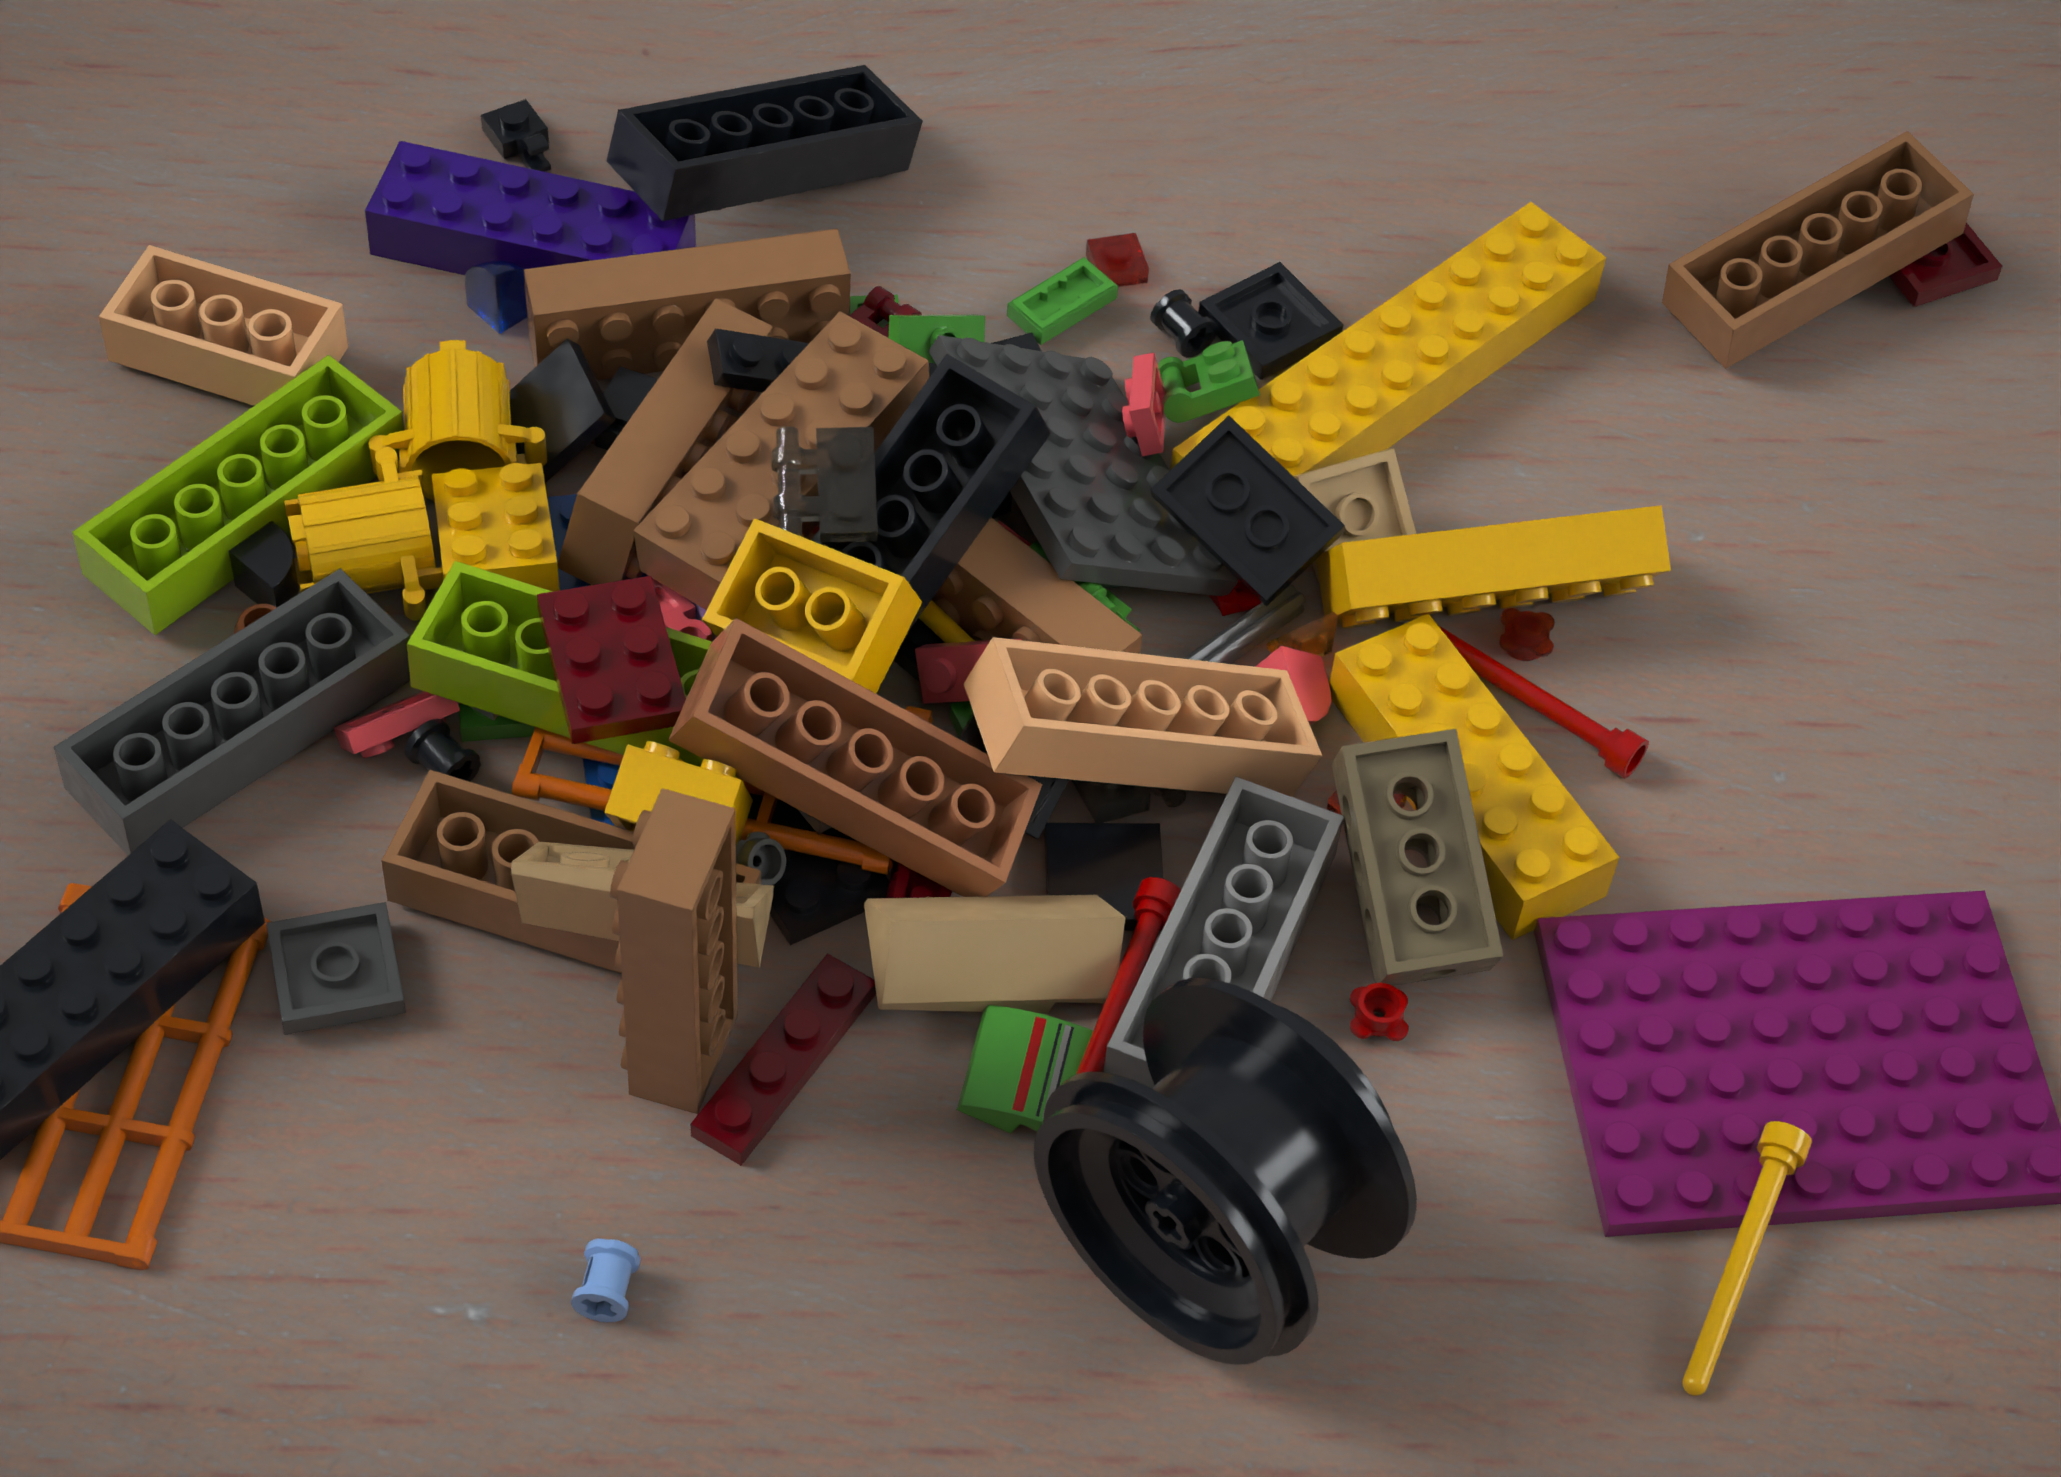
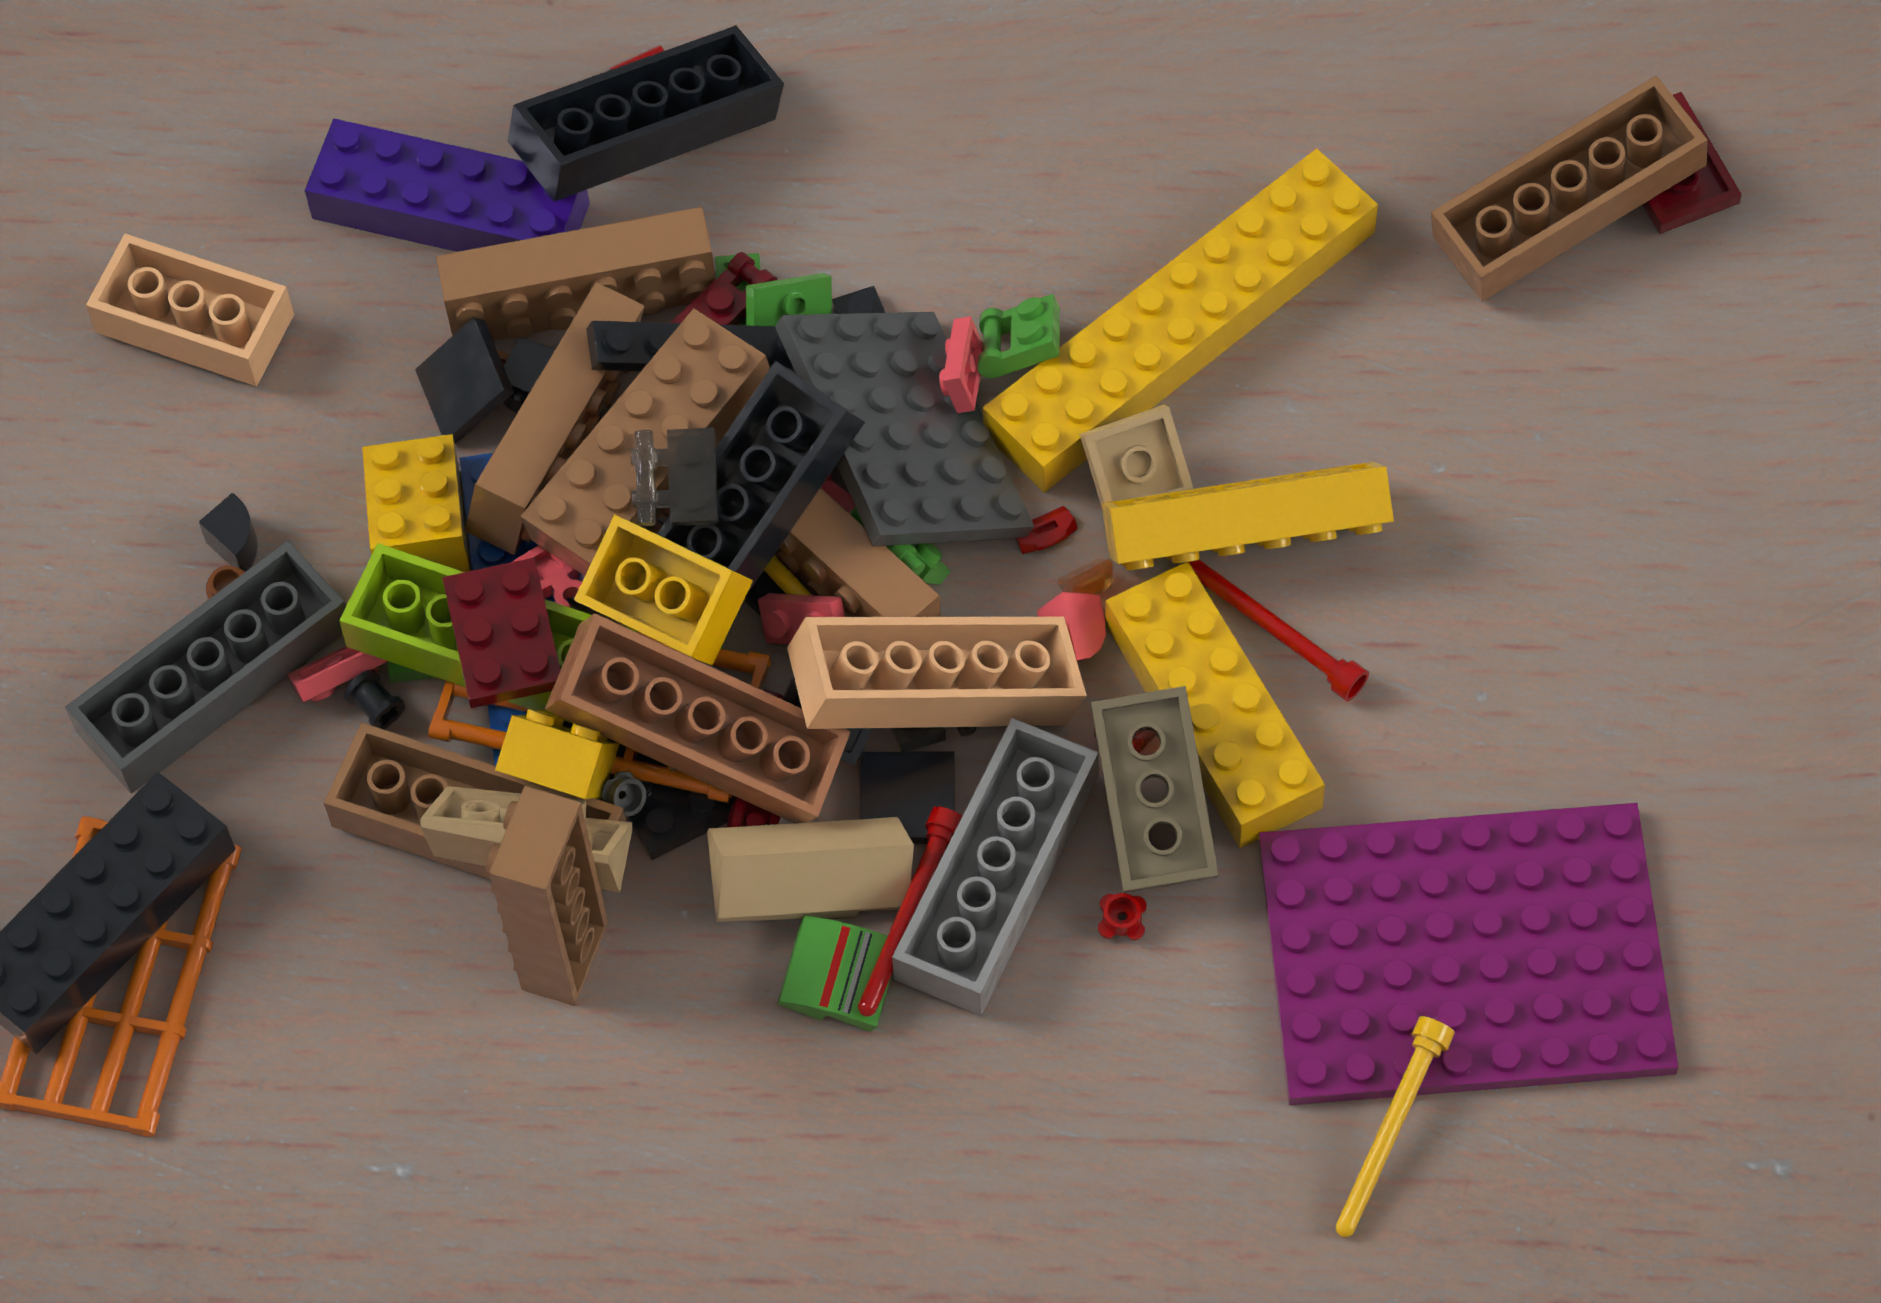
camera: 10 degrees right, 10 degrees up
lime brick [72,355,404,635] -> none
dark grey plate [266,902,406,1035] -> none
yellow container [284,447,443,621] -> none
yellow container [368,340,547,502] -> none
clear blue brick [465,260,528,334] -> none
black plate [481,99,551,172] -> none
light blue bush [571,1238,641,1322] -> none
dark red plate [690,953,876,1166] -> none
bright green plate [1007,257,1118,345] -> none
black wheel [1034,978,1417,1365] -> none
clear red plate [1086,233,1149,287] -> none
black bush [1150,289,1218,358] -> none
black plate [1150,415,1345,607] -> none
dark grey axle [1183,585,1306,664] -> none
black plate [1198,262,1344,380] -> none
clear red plate [1499,608,1555,661] -> none

